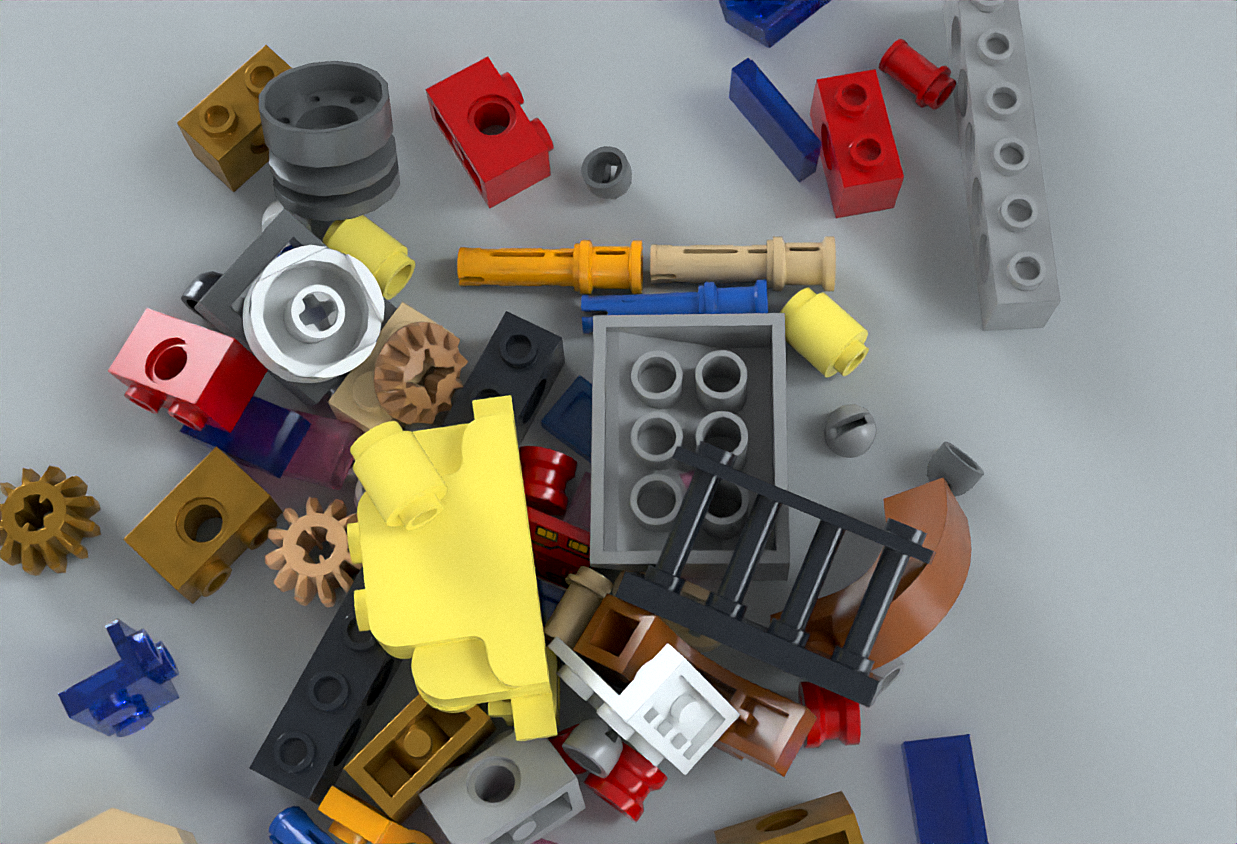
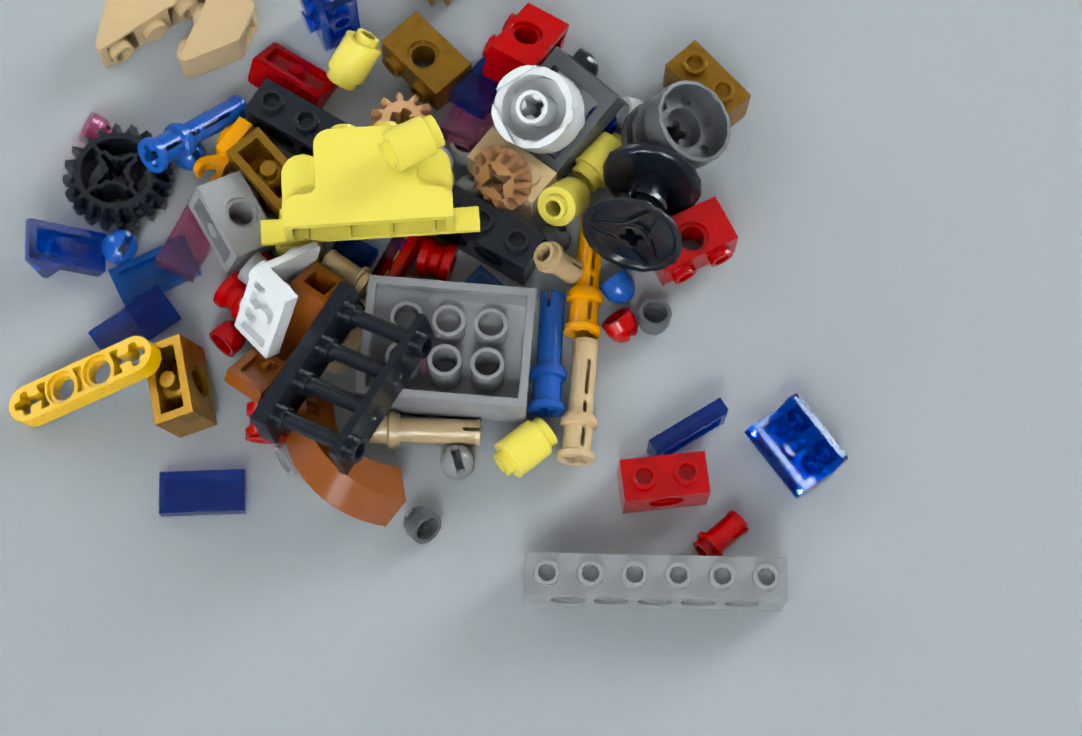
camera: 90 degrees right, 0 degrees up
none -> red hinge [209,320,246,357]
none -> red slope [248,42,338,109]
none -> light yellow brick [327,28,382,91]
none -> tan pin [368,411,481,449]
none -> tan pin [533,241,584,284]
none -> light yellow brick [537,177,590,226]
none -> dark grey hinge [537,224,572,252]
none -> black piece [582,142,702,272]
none -> blue hinge [599,269,635,304]
none -> red hinge [601,307,638,343]

